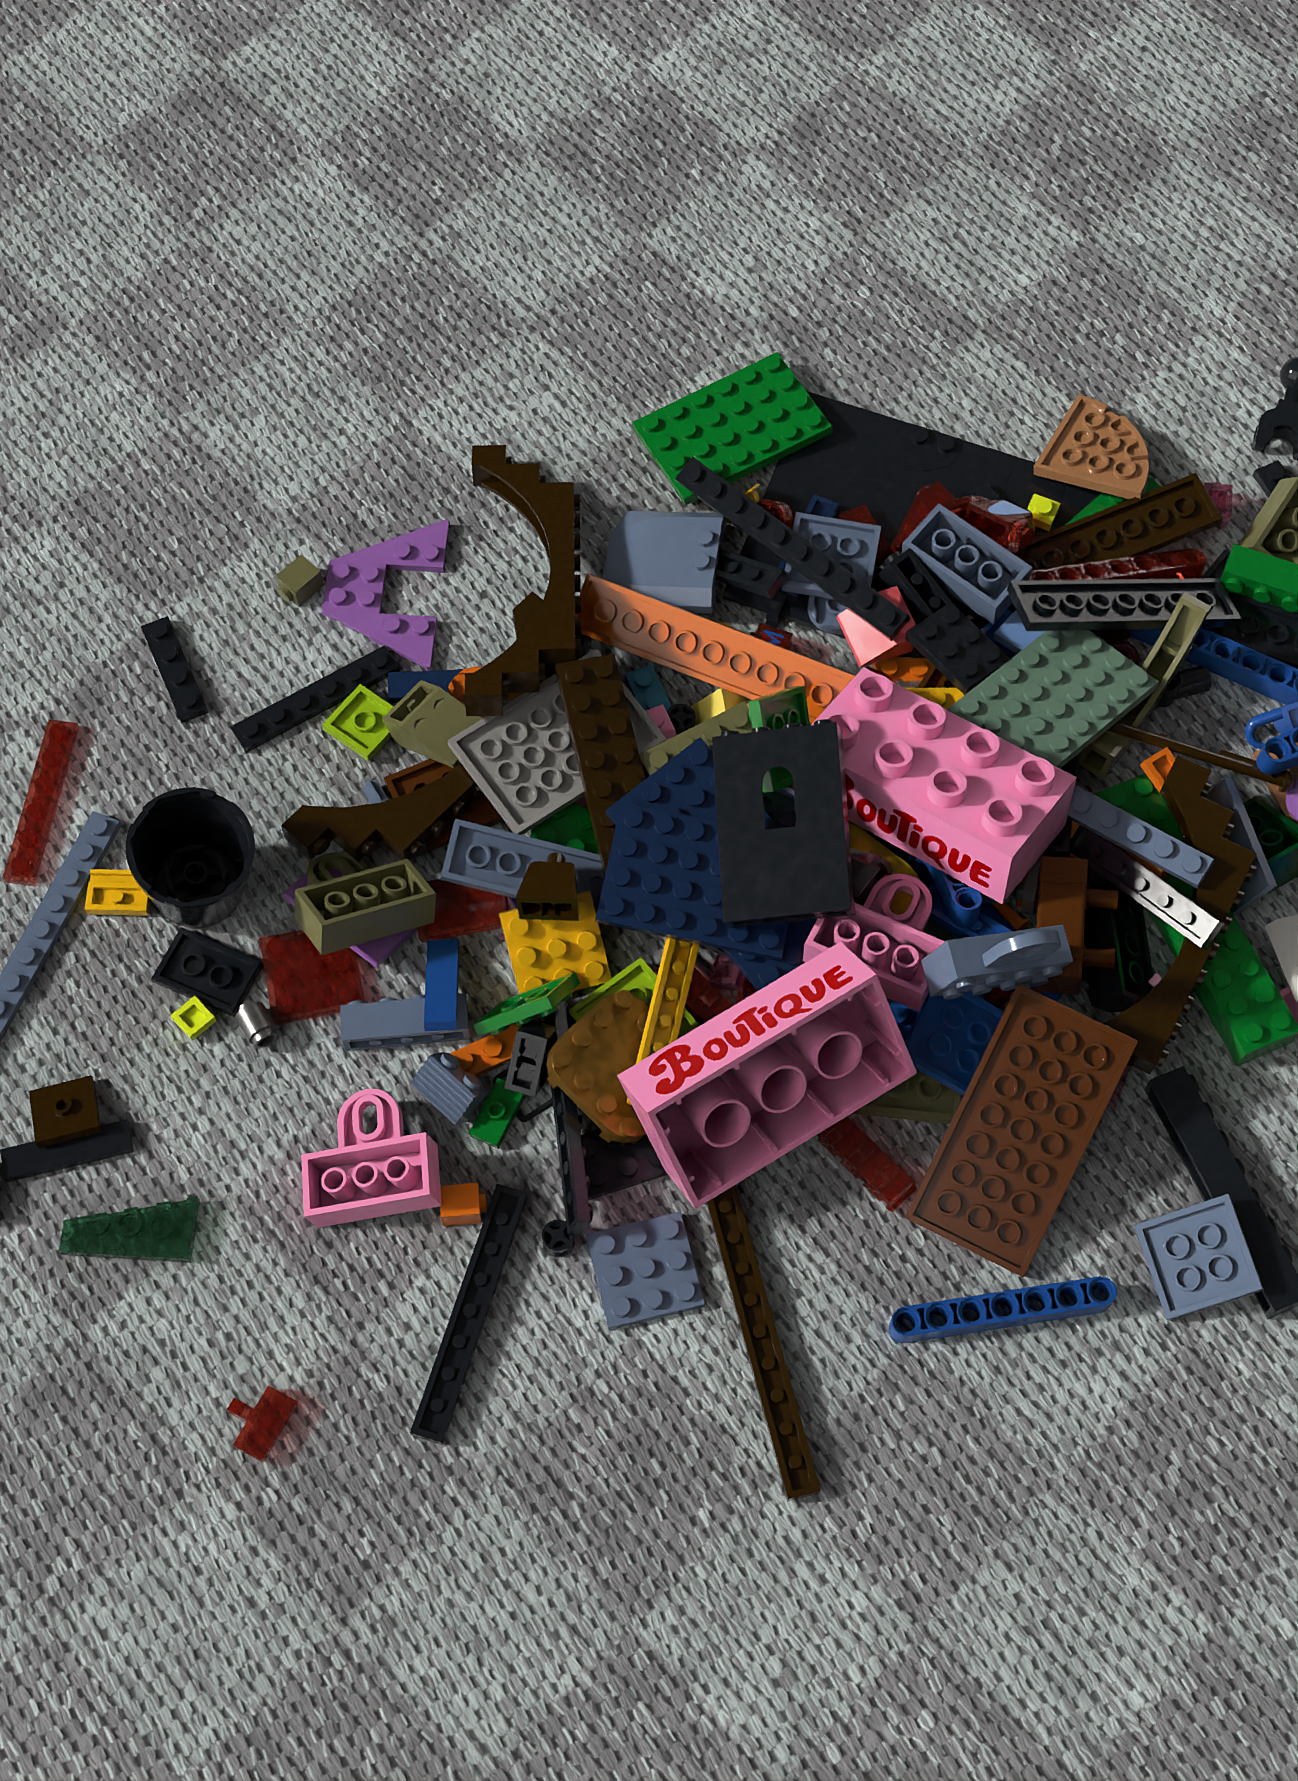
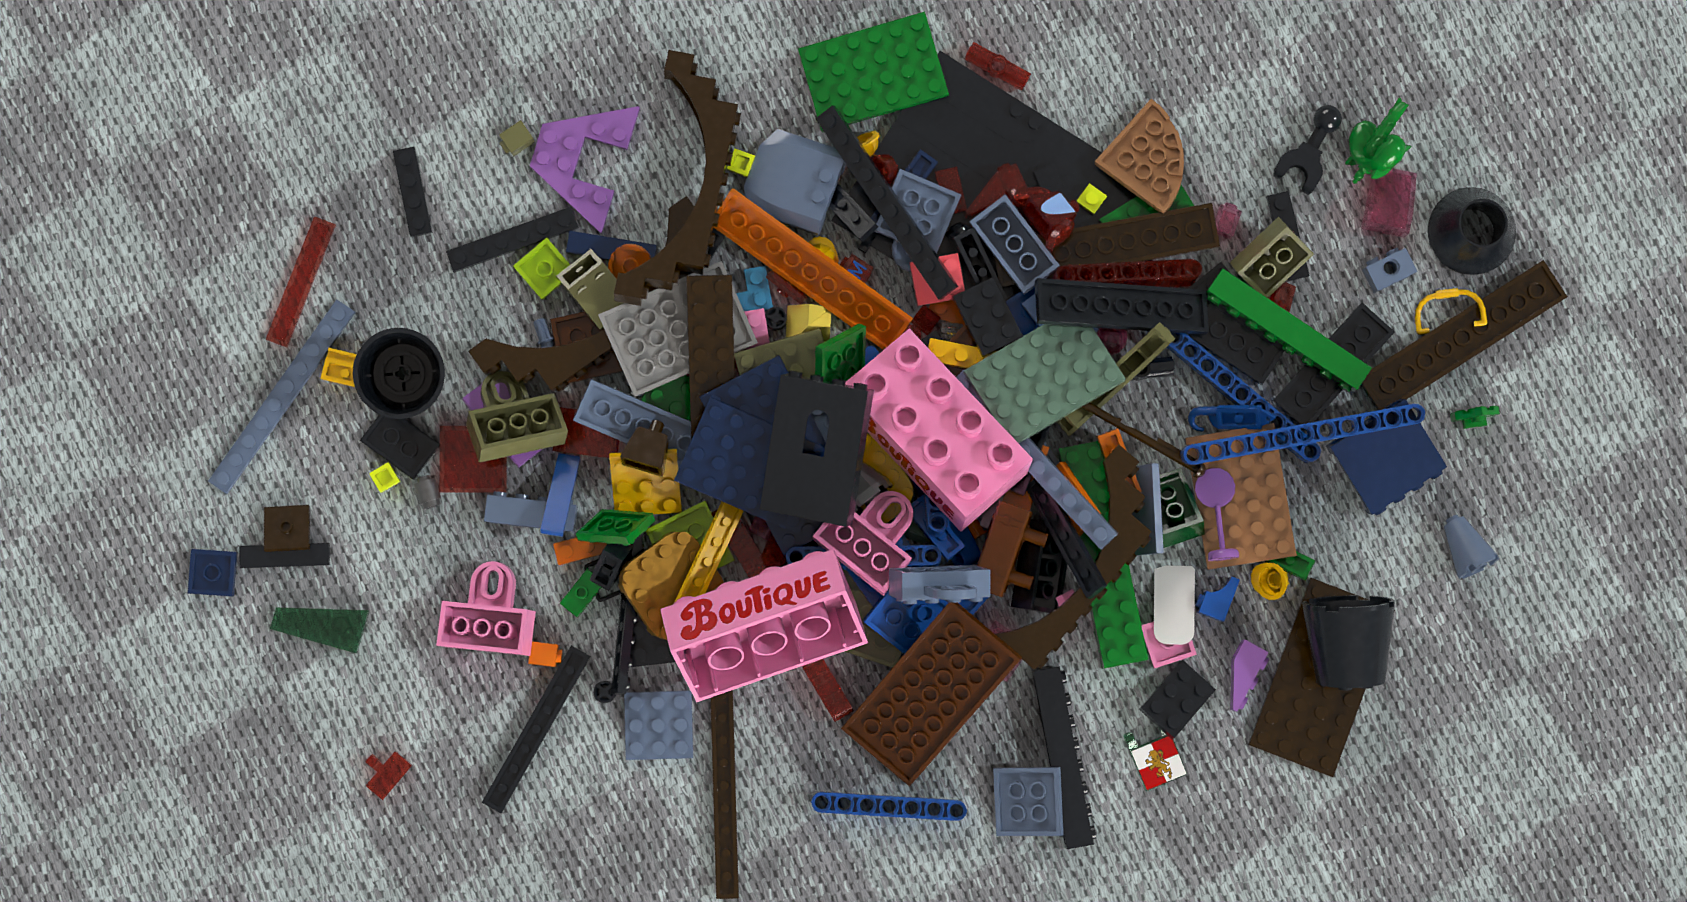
camera: 10 degrees right, 20 degrees up
sand blue brick [410,1052,488,1125] -> none
none -> neon yellow plate [727,148,755,177]
none -> clear red plate [766,270,808,304]
none -> clear red piece [964,42,1031,91]

